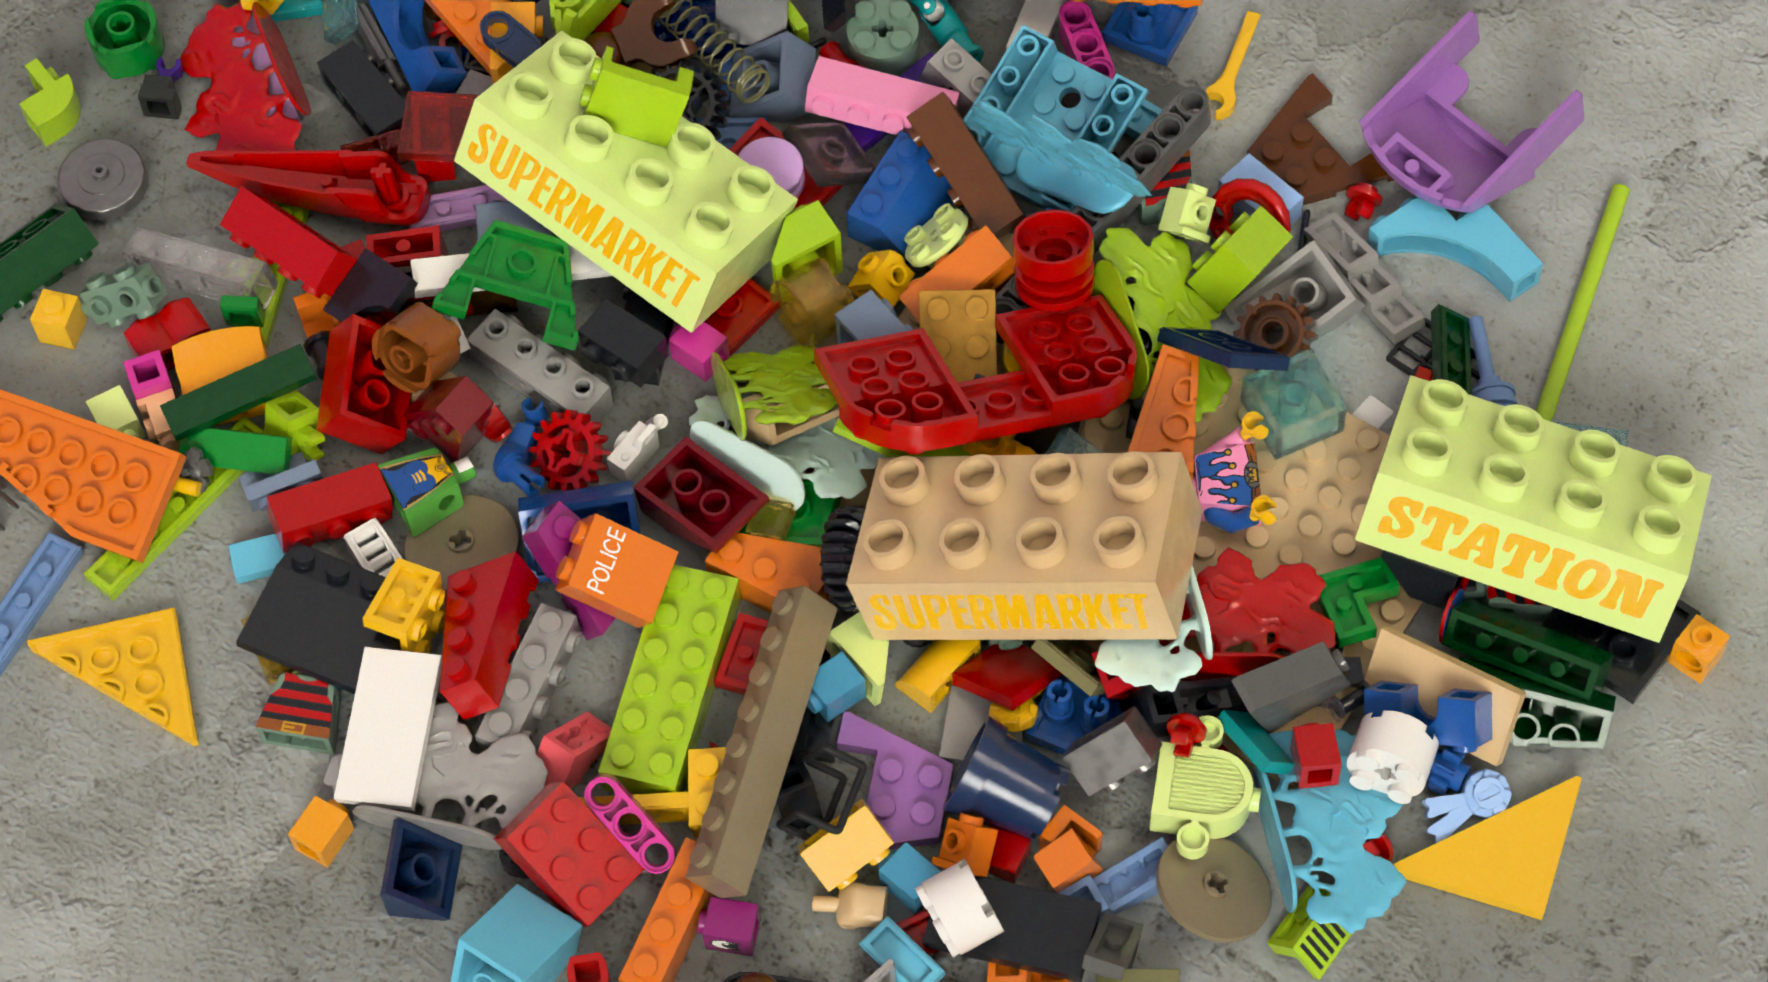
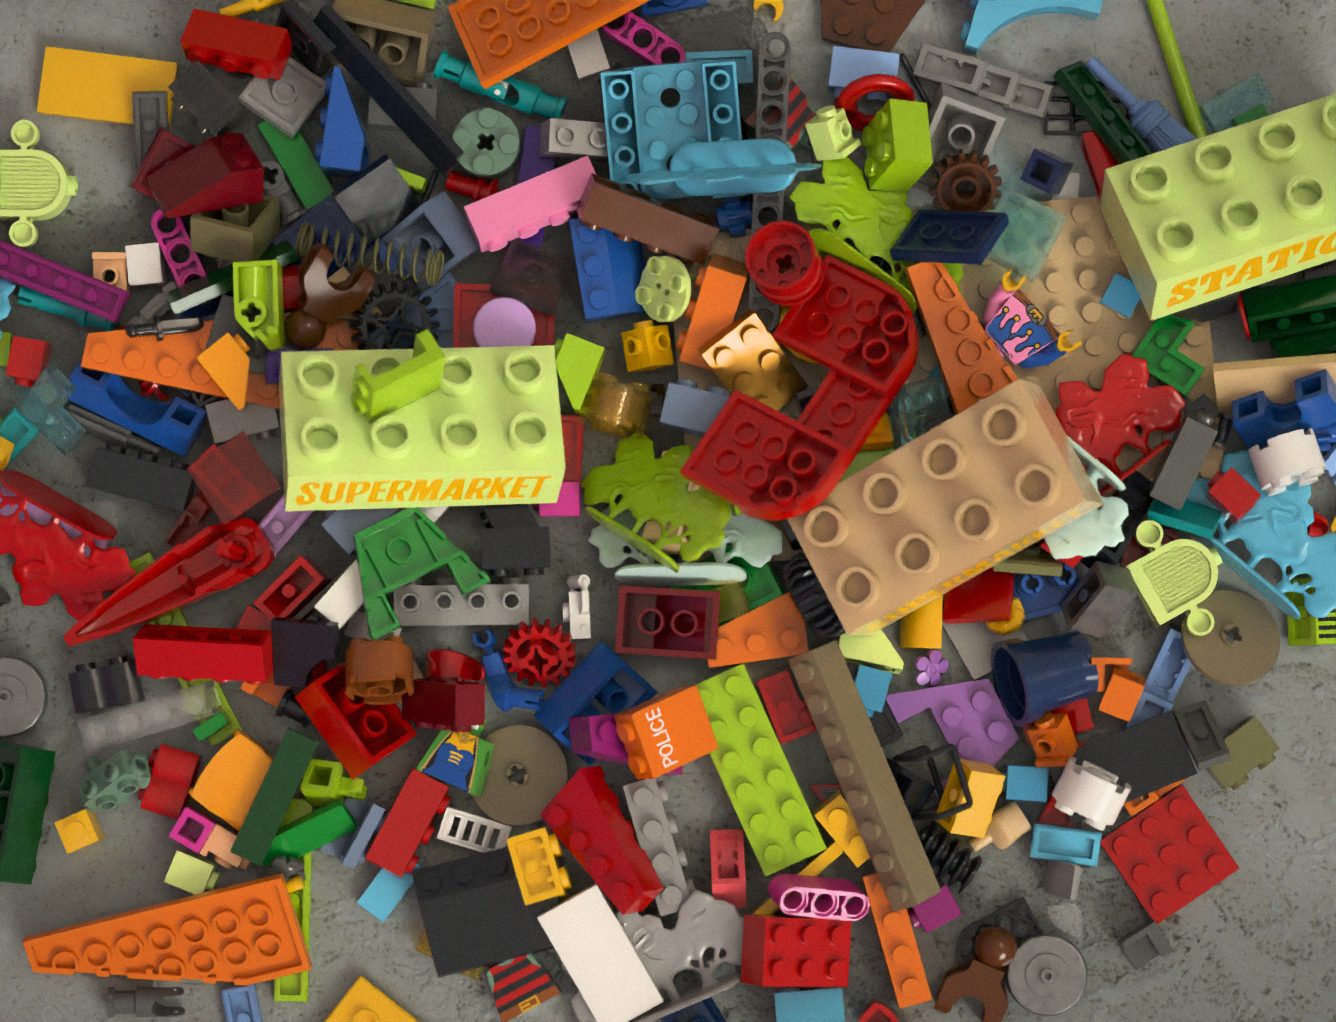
camera: 35 degrees left, 25 degrees up
dark blue piece [480,10,542,68] -> none
red plate [1167,713,1207,758] -> none
red plate [1344,182,1383,221] -> none
none -> black brick [68,656,145,713]
none -> medium lavender plant [914,649,949,686]
none -> black piece [918,822,982,894]
none -> dark blue brick [1020,149,1074,194]
none -> dark azure tile [1099,273,1140,319]

